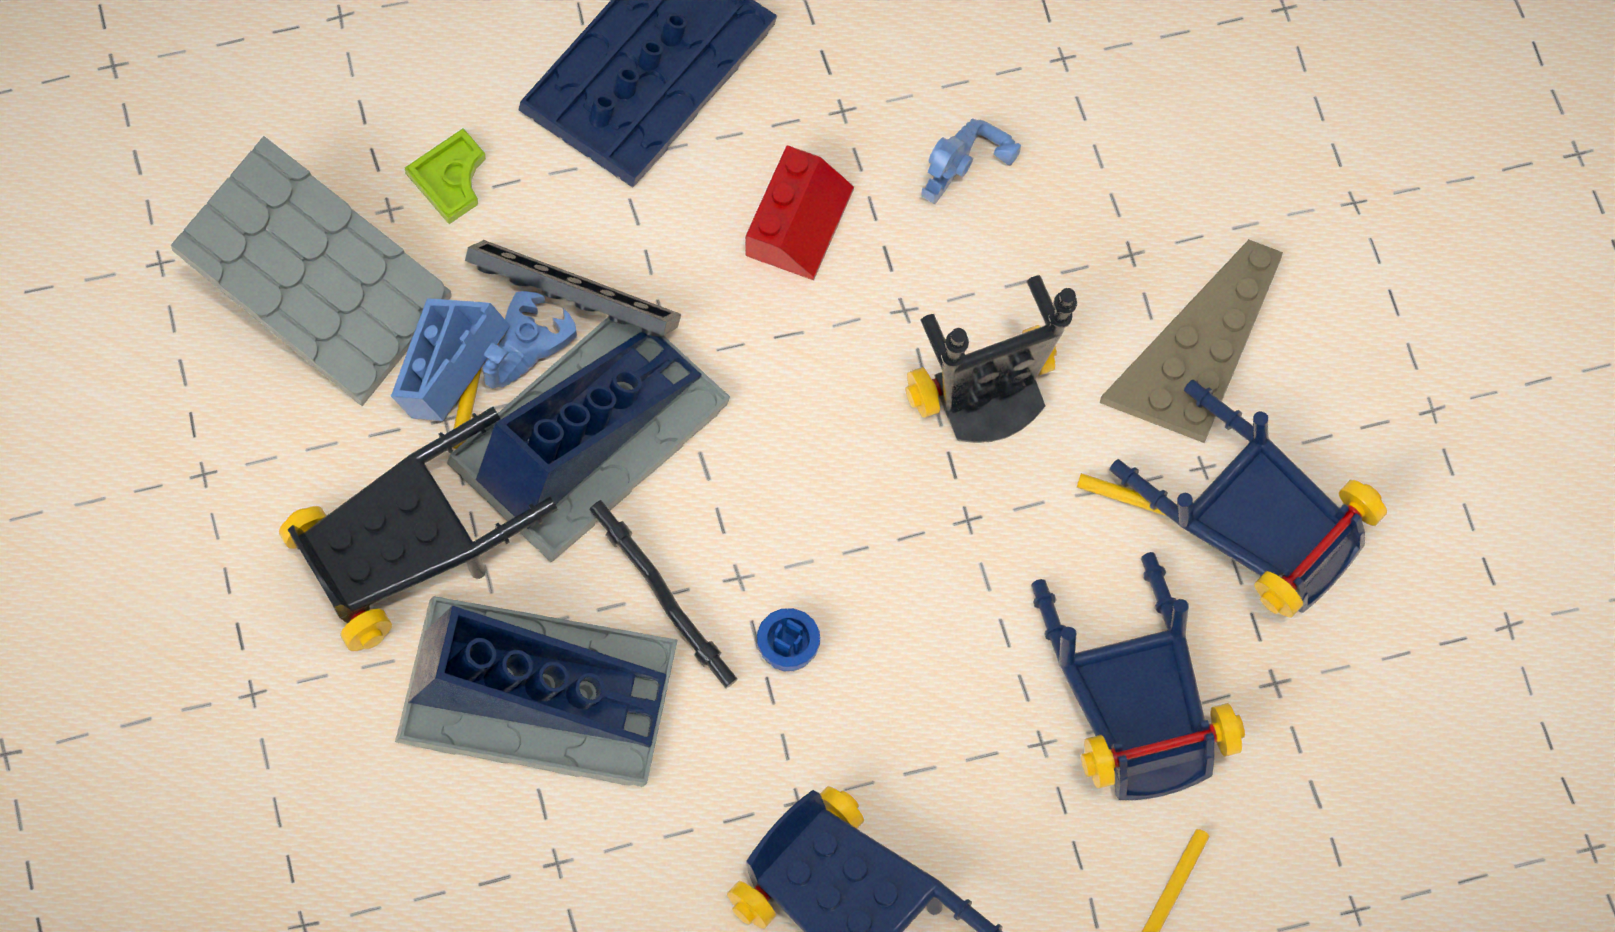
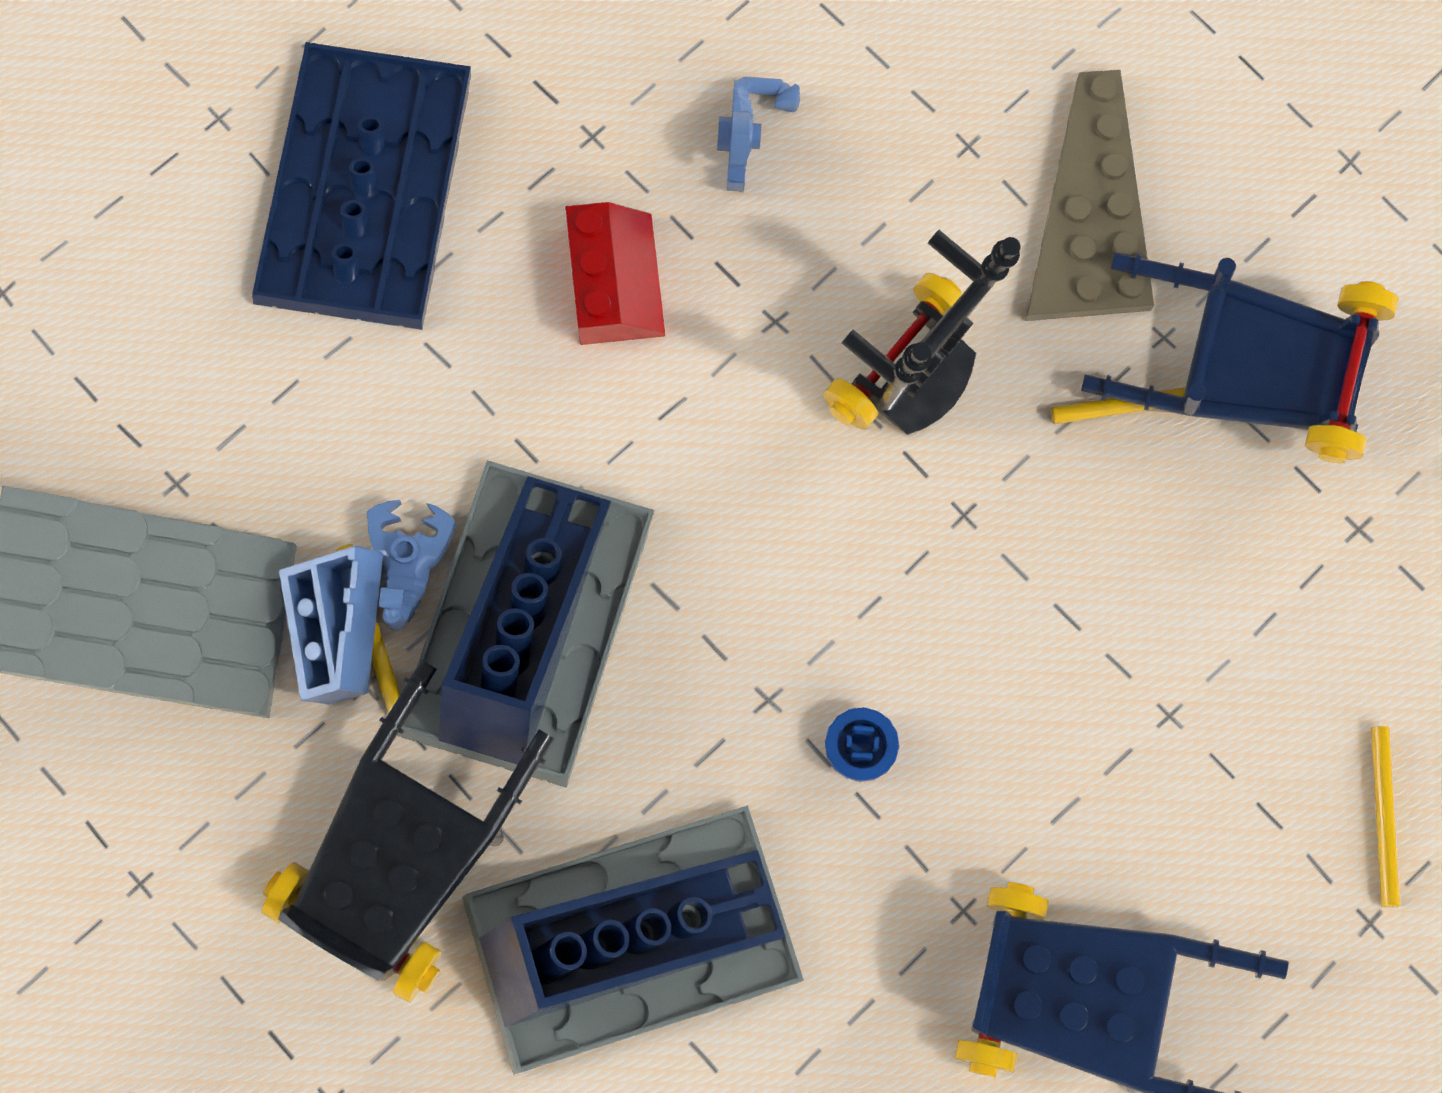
camera: 30 degrees left, 10 degrees up
lime tile [405,128,486,224] -> none
plate [465,240,681,337] -> none
black bar [589,500,738,689] -> none
dark blue piece [1031,552,1245,800] -> none

